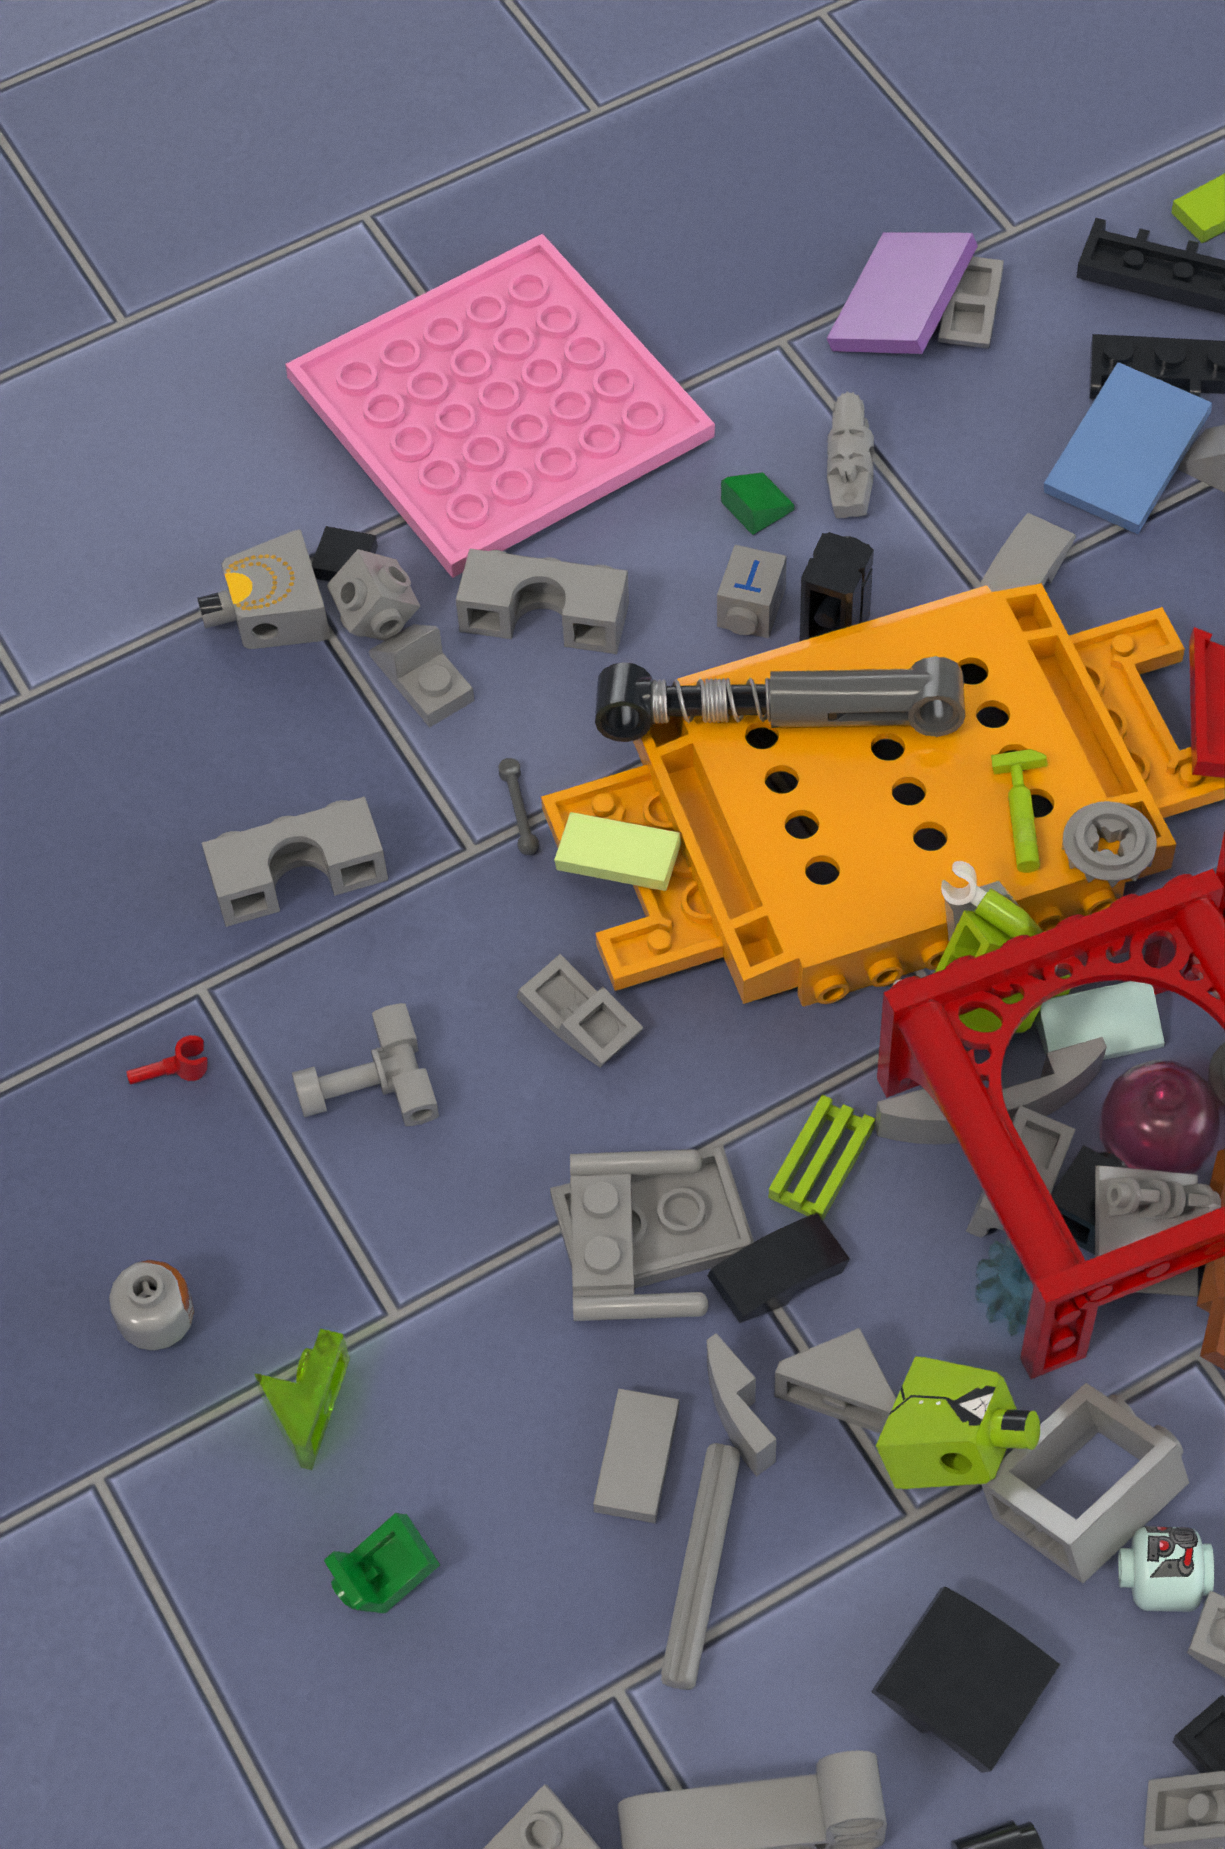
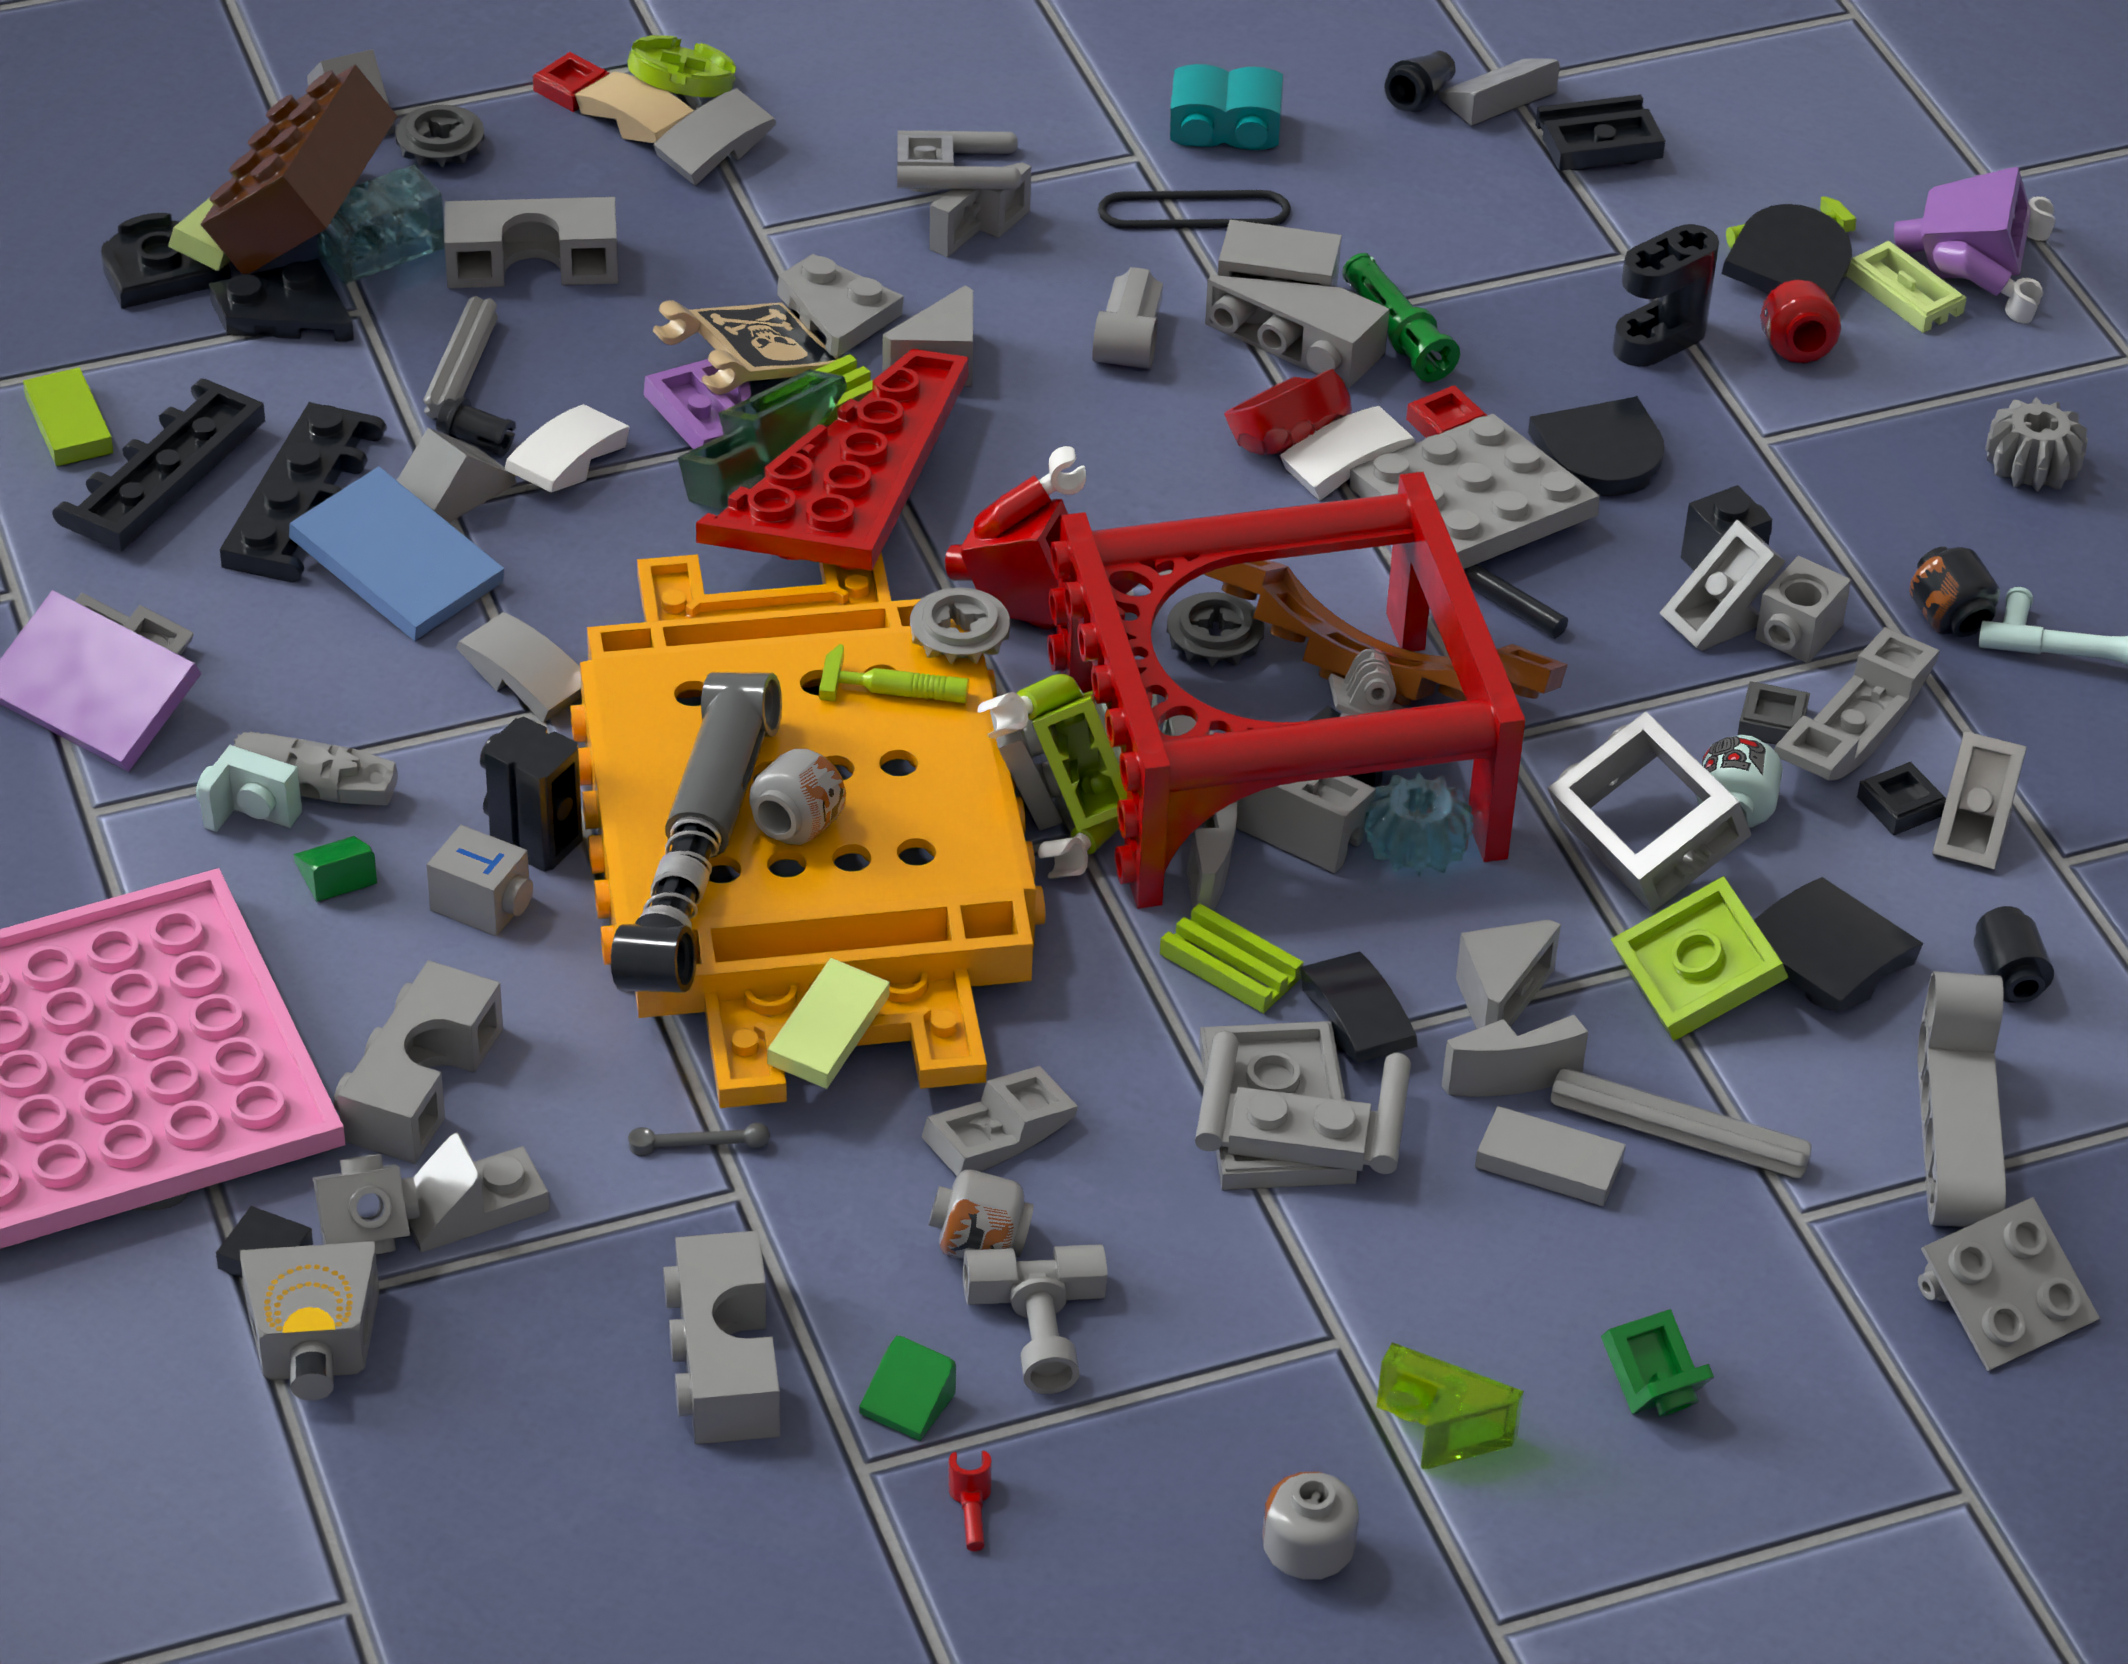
camera: 85 degrees left, 15 degrees down
lime torso [876,1356,1040,1489] -> none
clear pink cylinder [1099,1060,1220,1174] -> none
none -> light aqua bracket [196,745,303,832]
none -> light grey head [749,749,846,845]
none -> green slope [859,1335,956,1441]
none -> light grey head [928,1170,1034,1260]
none -> lime tile [1611,876,1788,1042]

